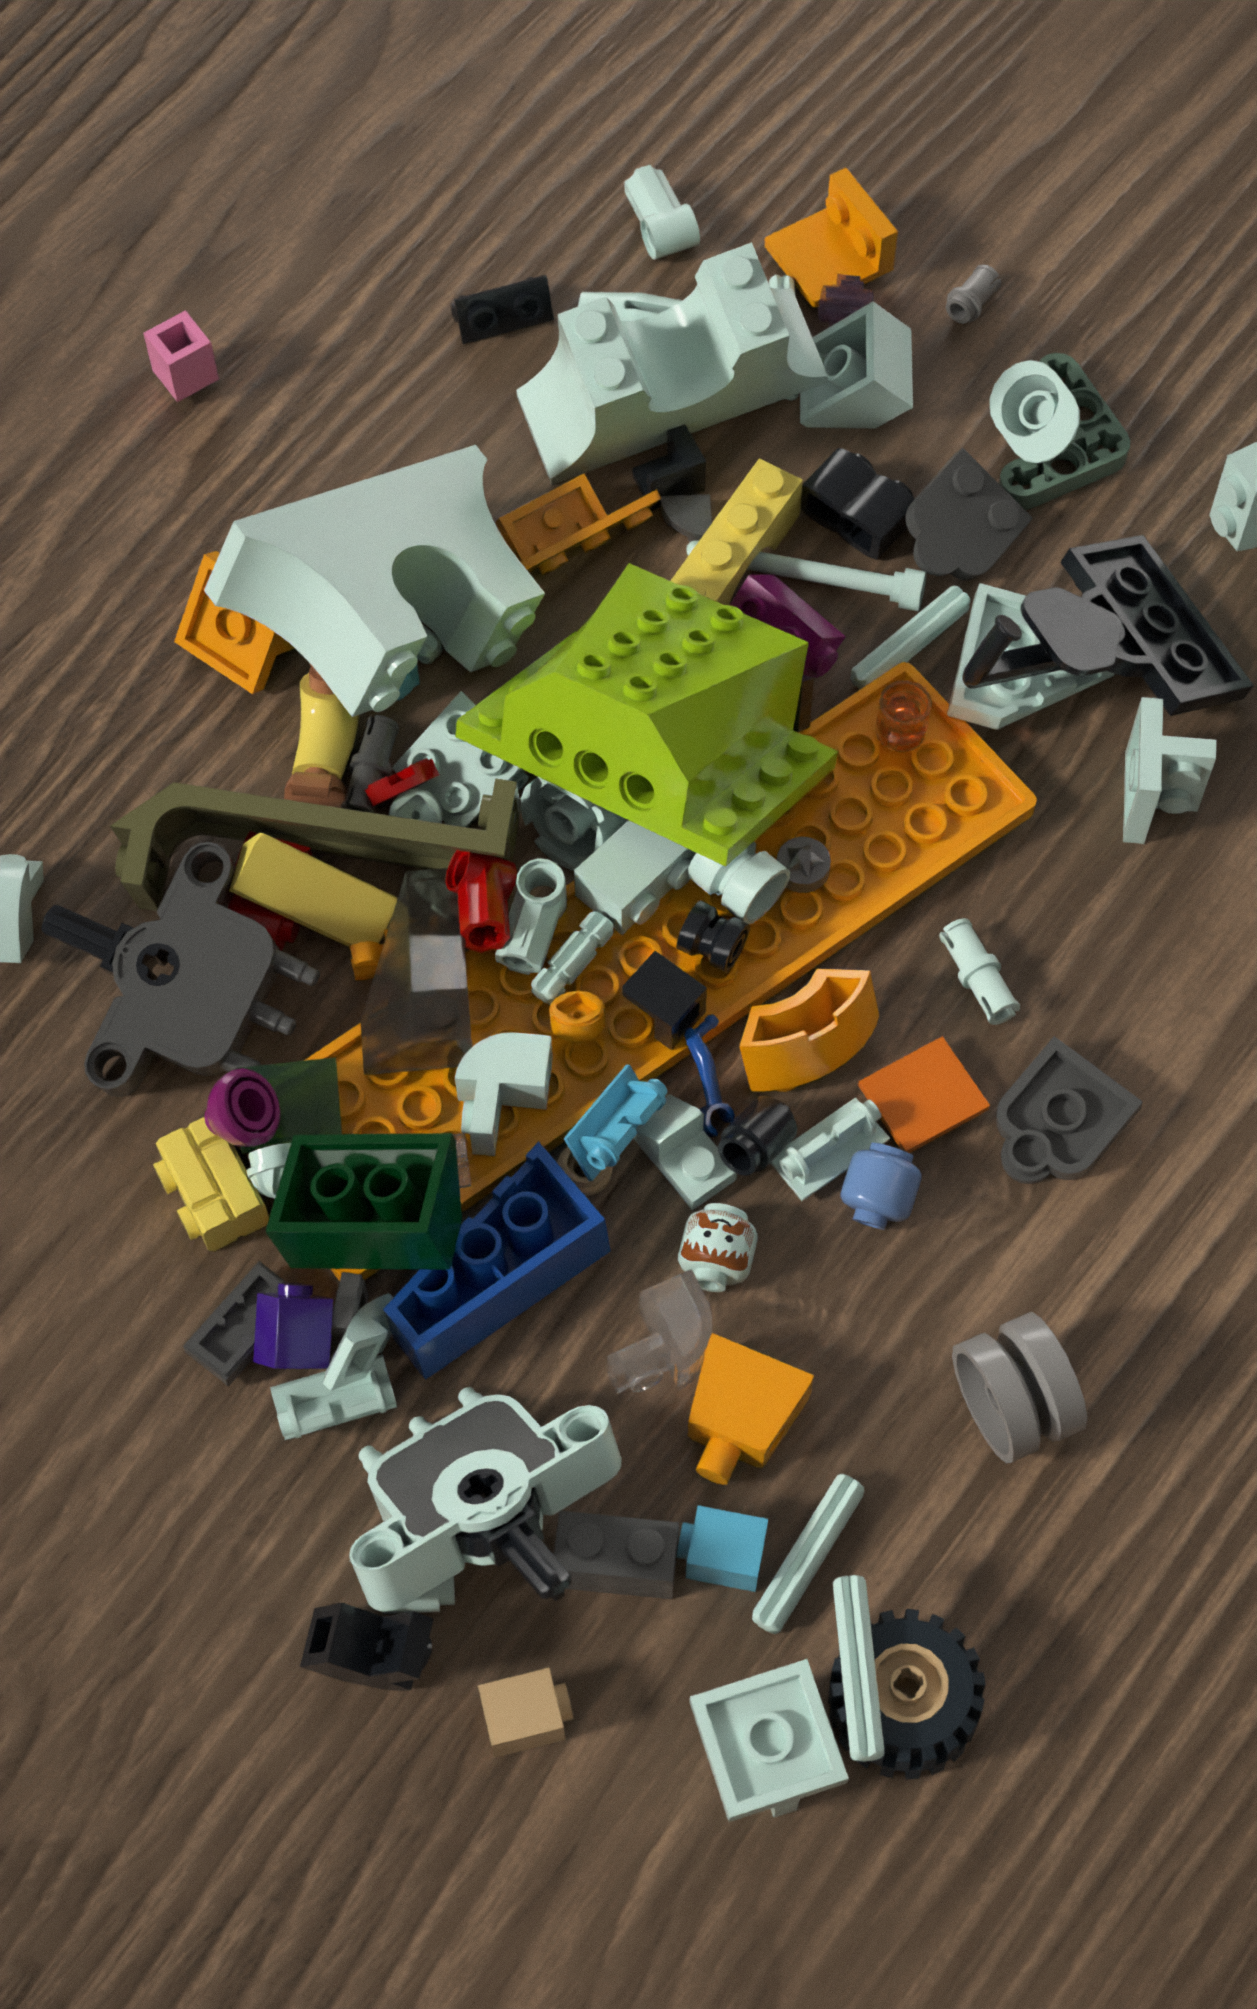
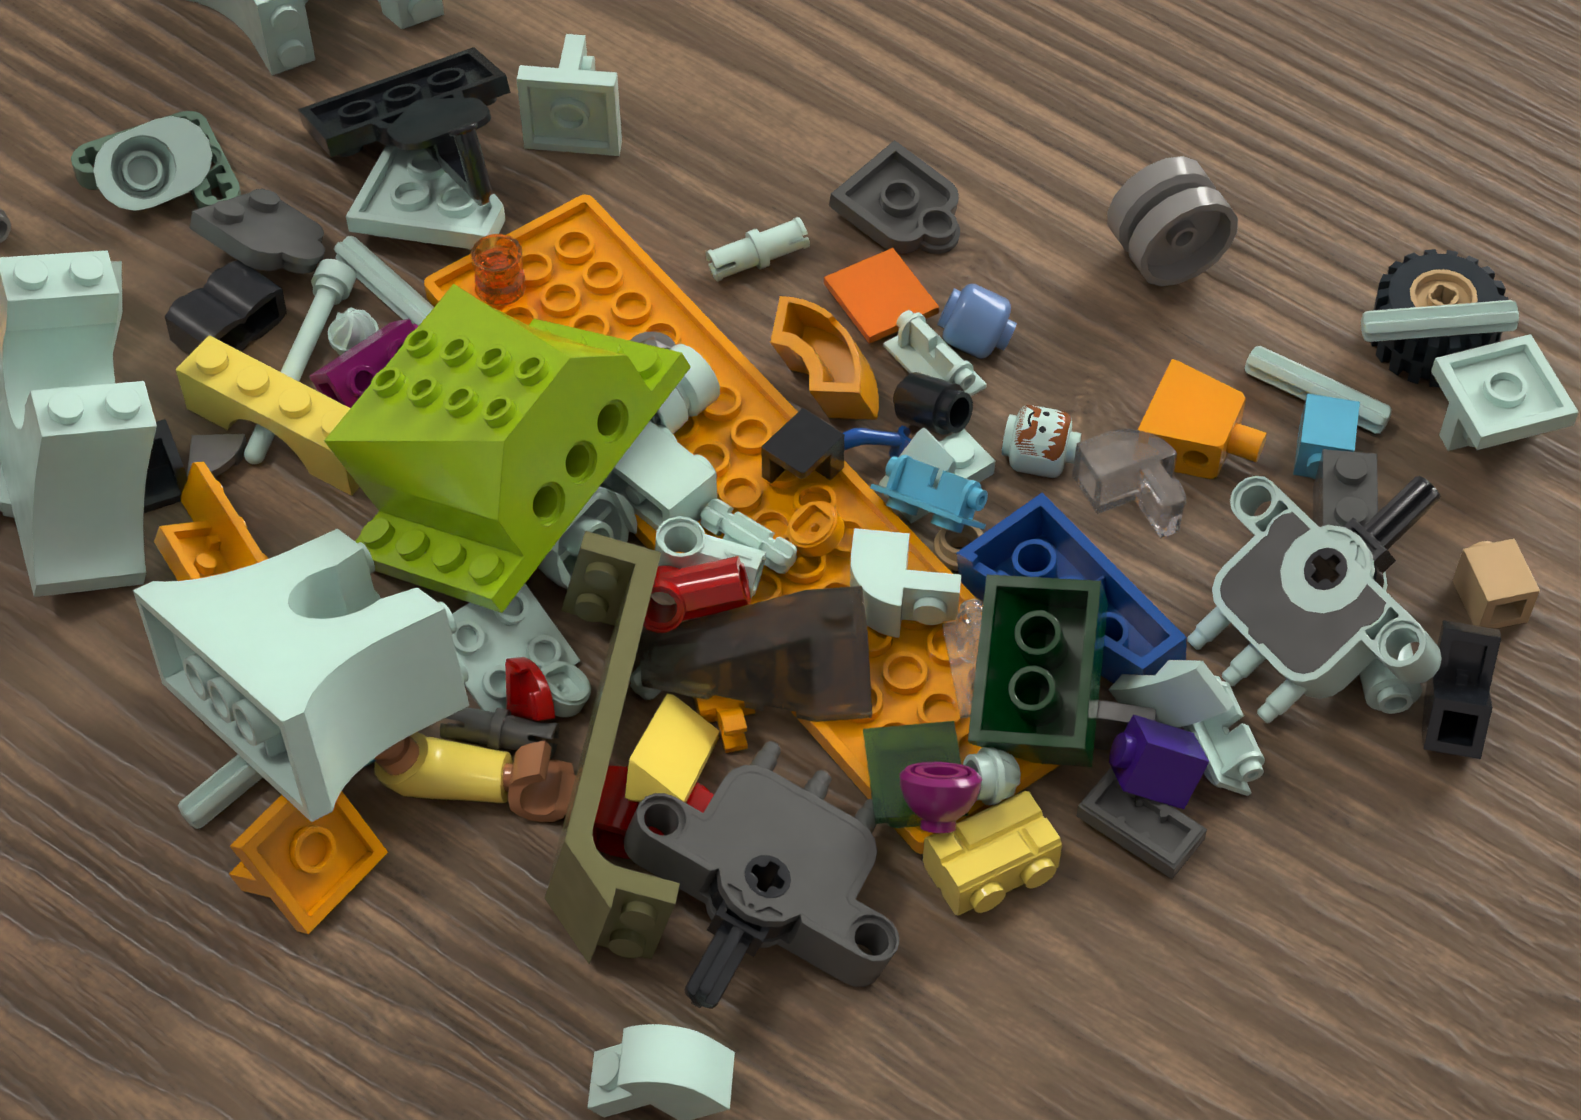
camera: 90 degrees left, 10 degrees down
black wheel [676,900,750,973] -> none
none -> light aqua plate [328,307,379,355]

